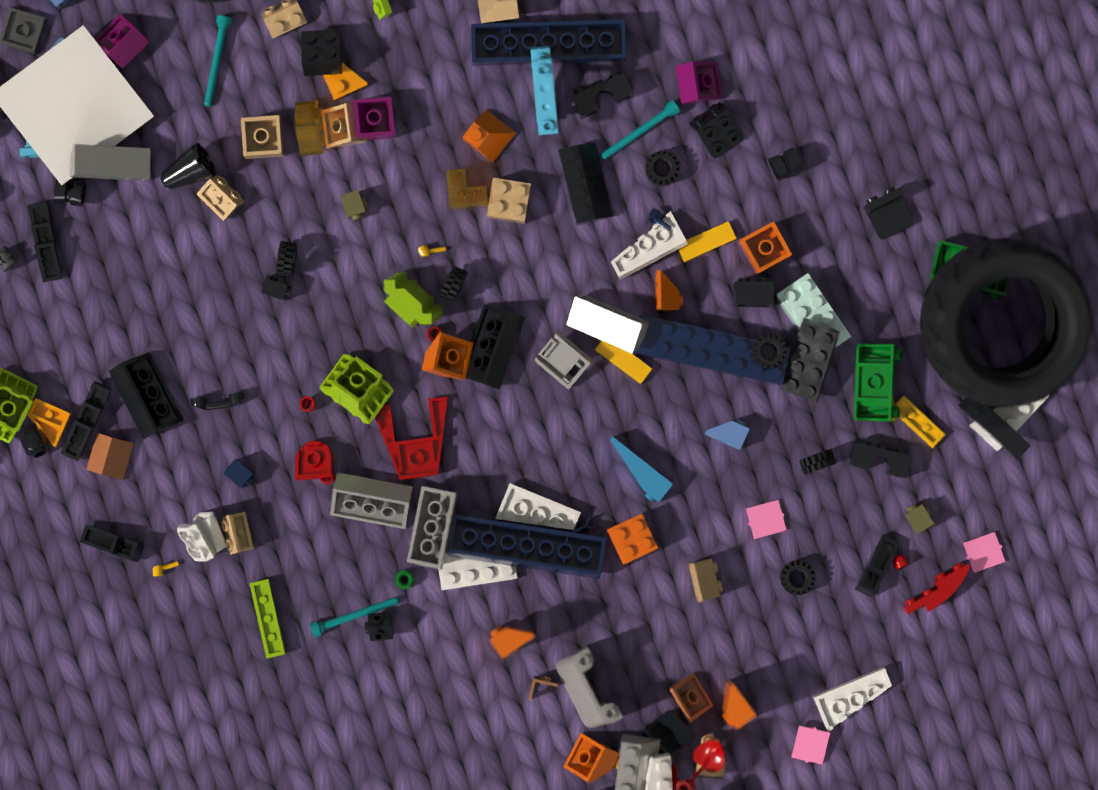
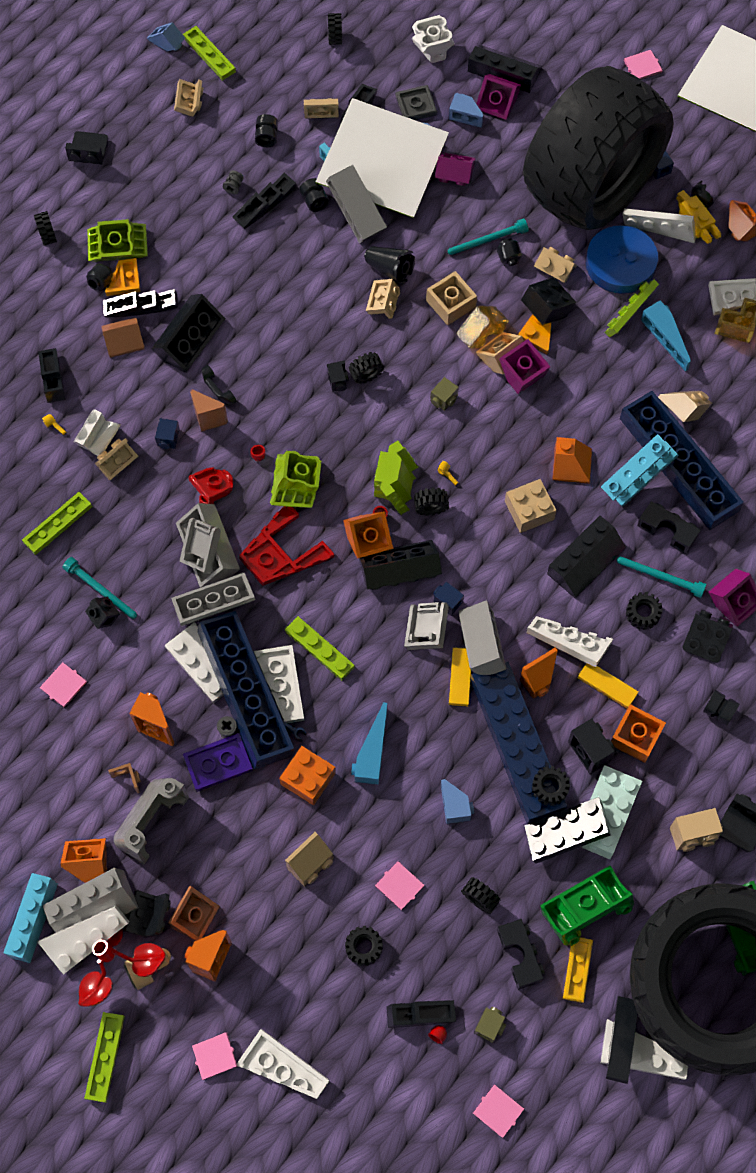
camera: 65 degrees right, 20 degrees down
green plate [395,570,414,589] -> none
clear yellow brick [446,168,488,211] -> none
dark blue hand [649,208,671,230] -> none
red slope [902,562,970,614] -> none
none -> bright pink piece [40,662,87,707]
none -> light grey container [179,518,221,573]
none -> dark purple plate [183,733,253,792]
none -> nougat slope [190,389,228,432]
none -> dark grey bush [217,716,237,738]
none -> lime plate [285,616,355,681]
none -> dark blue brick [433,582,464,616]
none -> black head [497,238,522,266]
none -> tan brick [670,808,723,852]

